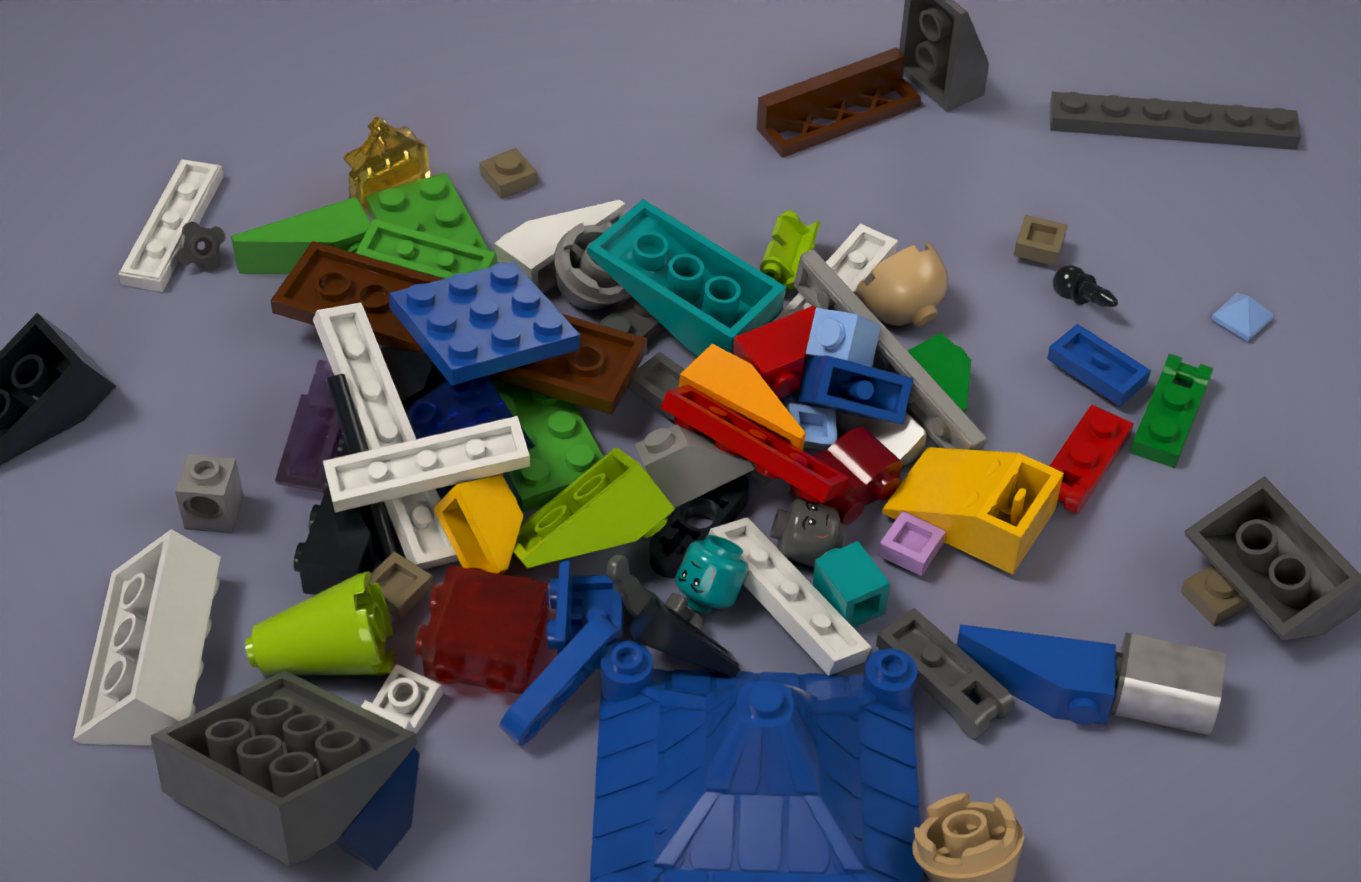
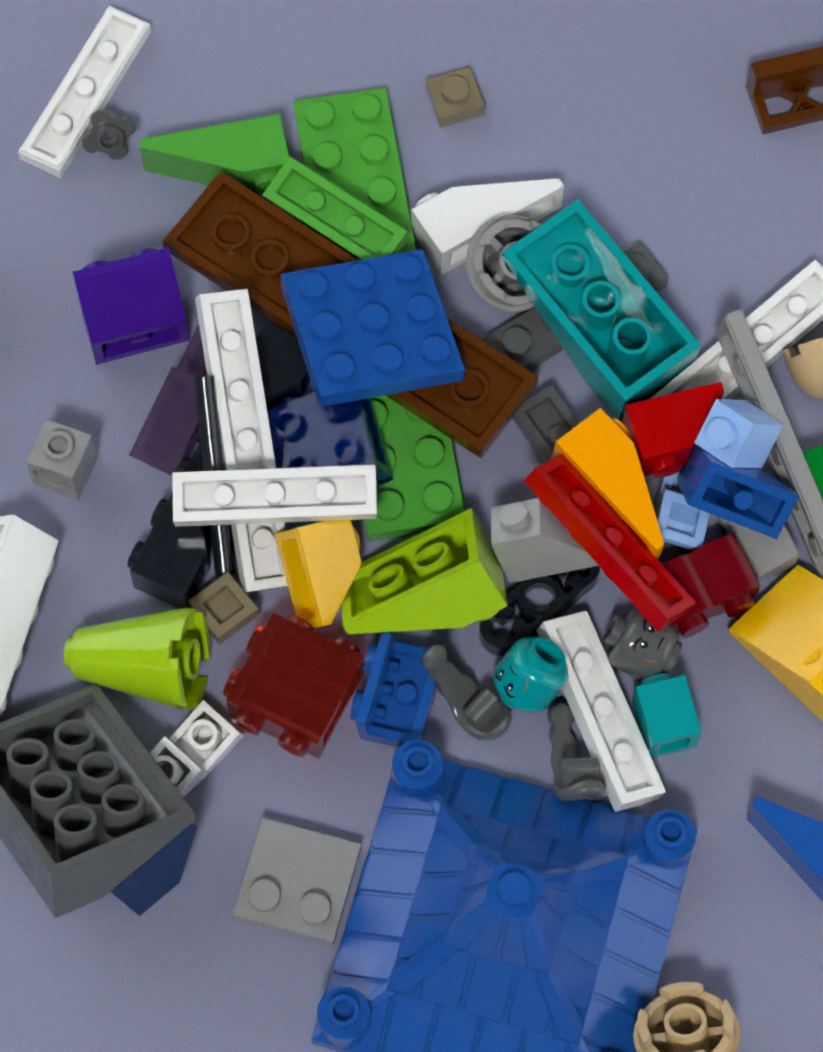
camera: 15 degrees right, 20 degrees up
clear yellow slope [343,117,430,210] -> none
blue beam [499,614,622,746] -> none
black slope [629,597,741,678] -> none
lime hinge [760,210,821,291] -> none
dark grey plate [876,608,1015,739] -> none
lavender plate [878,511,946,576] -> none
none -> dark purple slope [72,247,190,365]
none -> light grey plate [232,817,362,947]
none -> dark grey piece [547,703,606,801]

